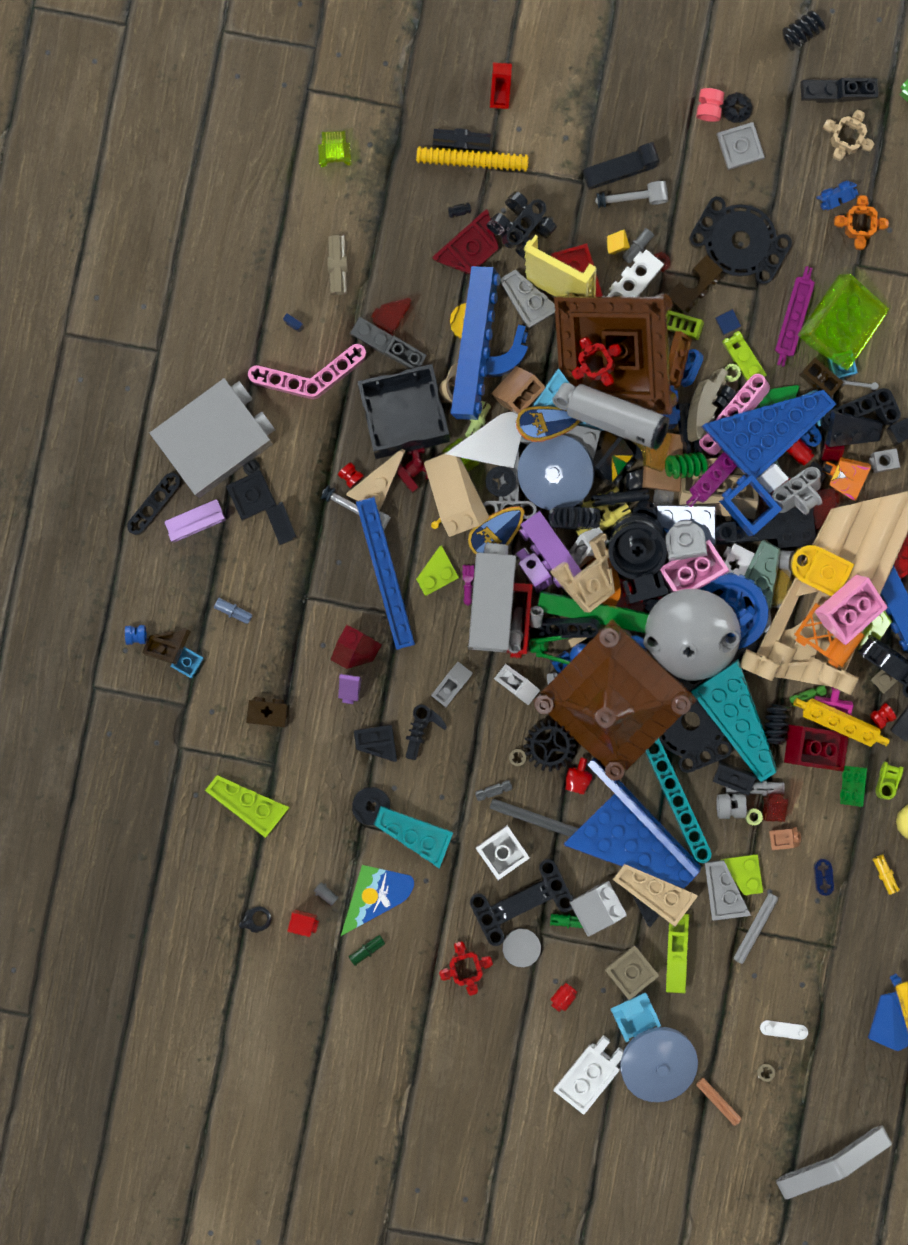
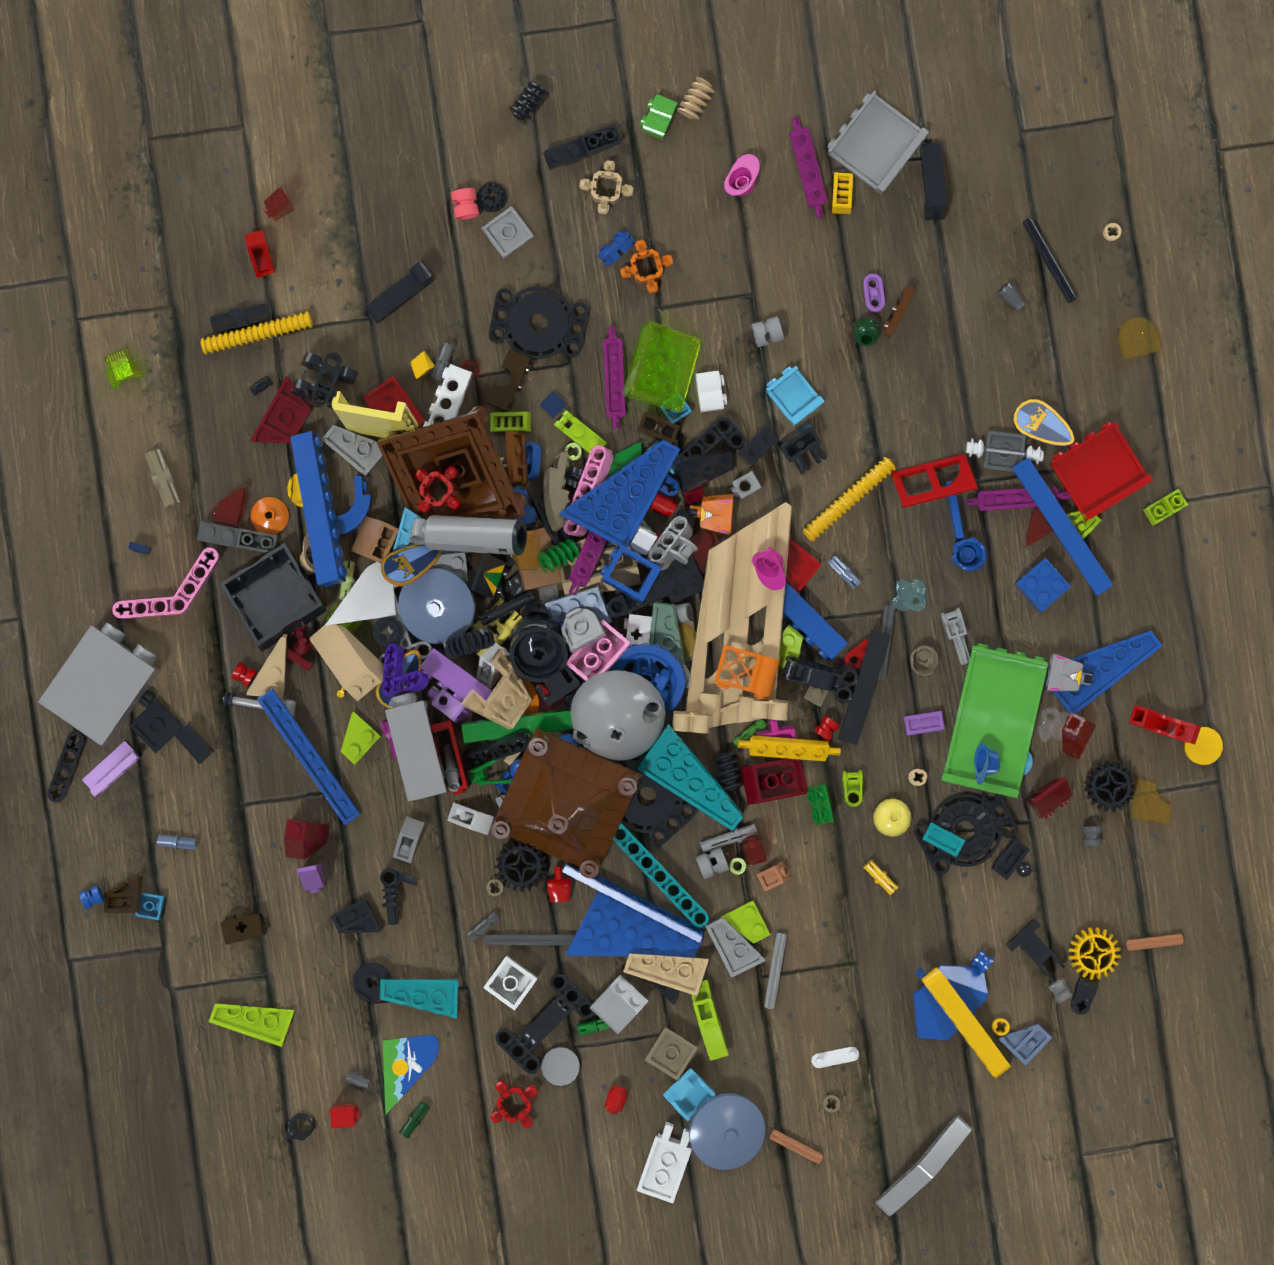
camera: 25 degrees left, 0 degrees up
light grey hinge [529,606,544,628] -> none
light grey piece [595,181,668,208] -> none
black panel [712,761,756,796] -> none
yellow tile [791,545,854,597] -> none
clear blue beam [813,859,834,896] -> none
bright pink slope [815,575,888,645] -> none
light grey hinge [841,378,879,390] -> none
none -> orange dish [251,497,289,535]
none -> clear red slope [263,187,295,221]
none -> dark purple beam [382,643,429,698]
none -> white brick [695,371,727,413]
none -> dark pink piece [752,546,786,590]

